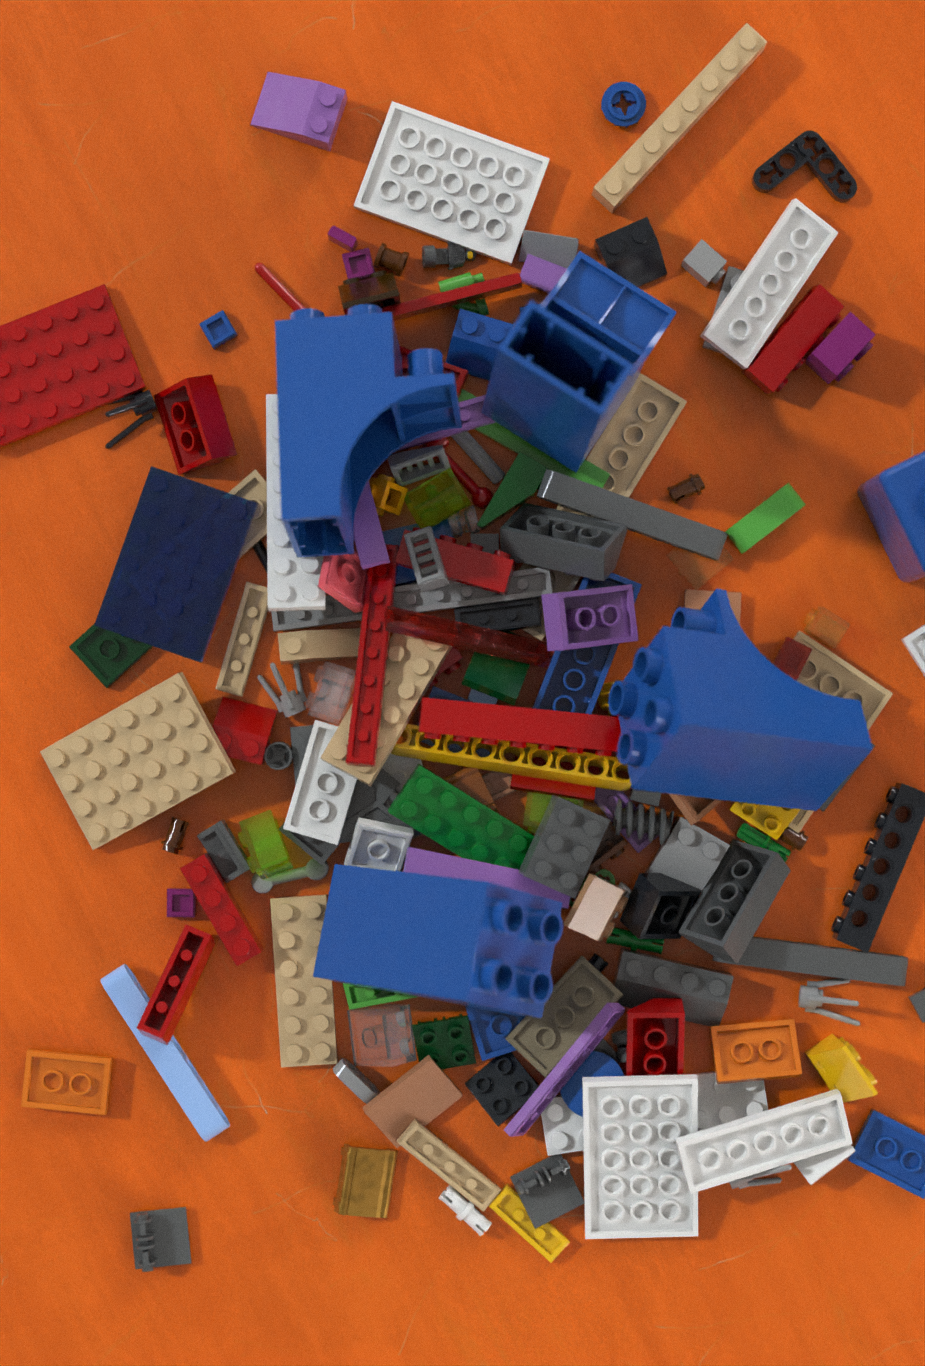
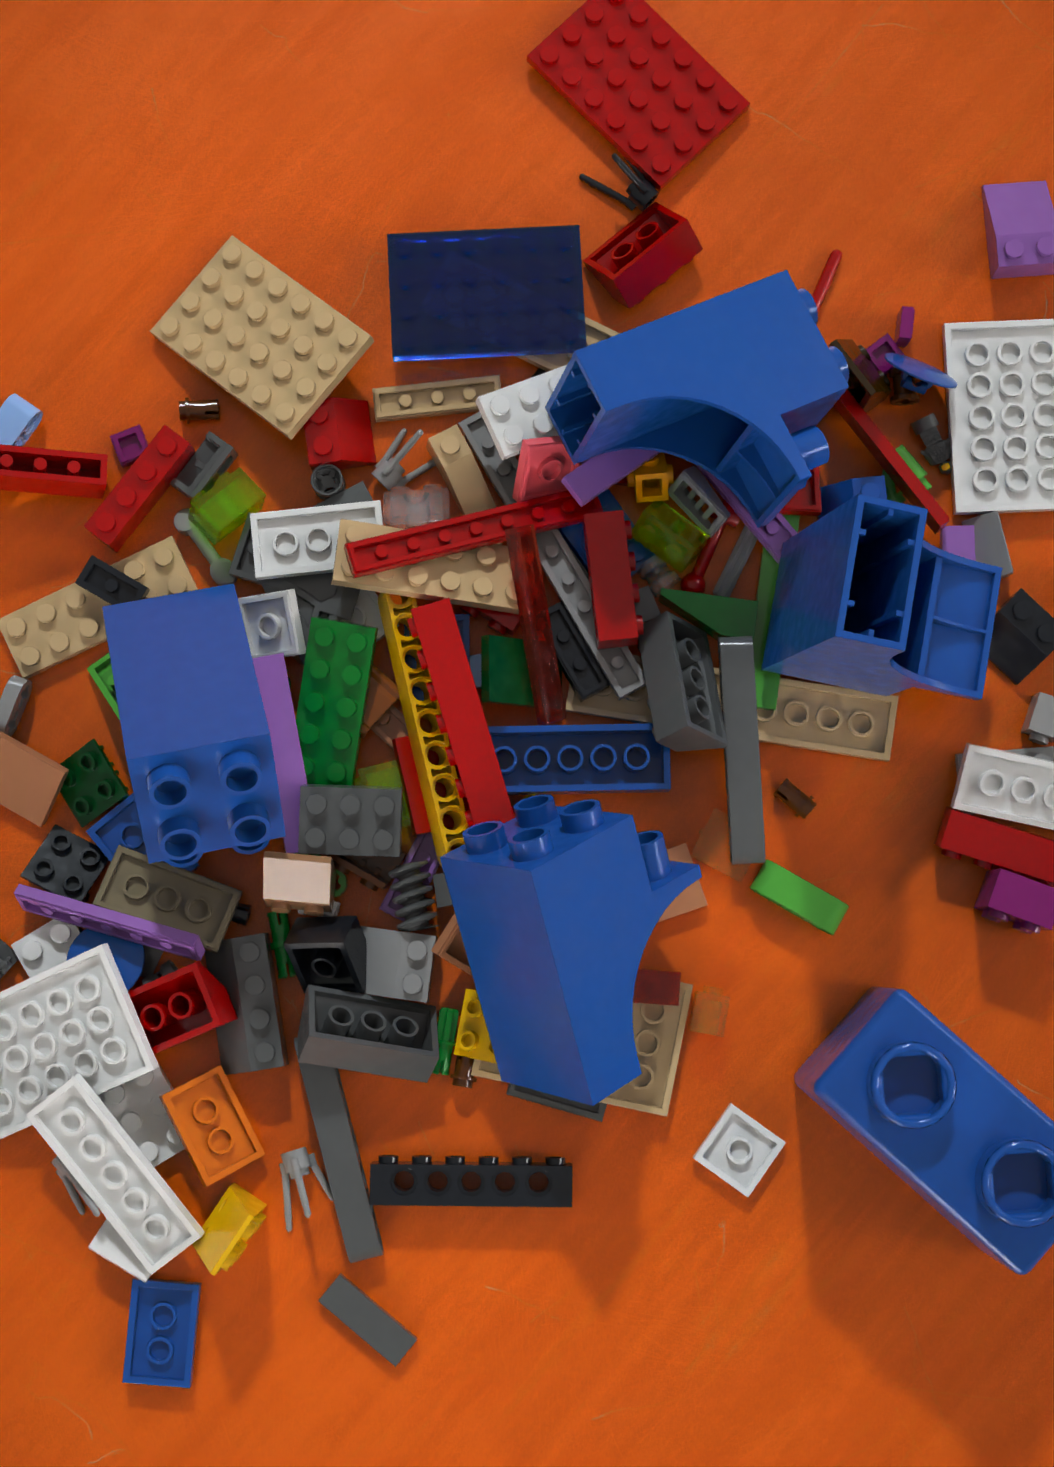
camera: 65 degrees right, 5 degrees down
dark green tile [69,590,170,688] -> none
blue tile [199,310,238,349] -> none
clear slope [347,1004,417,1067] -> none
light grey slope [404,526,449,592] -> none
medium lavender slope [541,584,638,651] -> none
none -> black plate [75,555,150,605]
none -> blue shield [884,353,957,395]

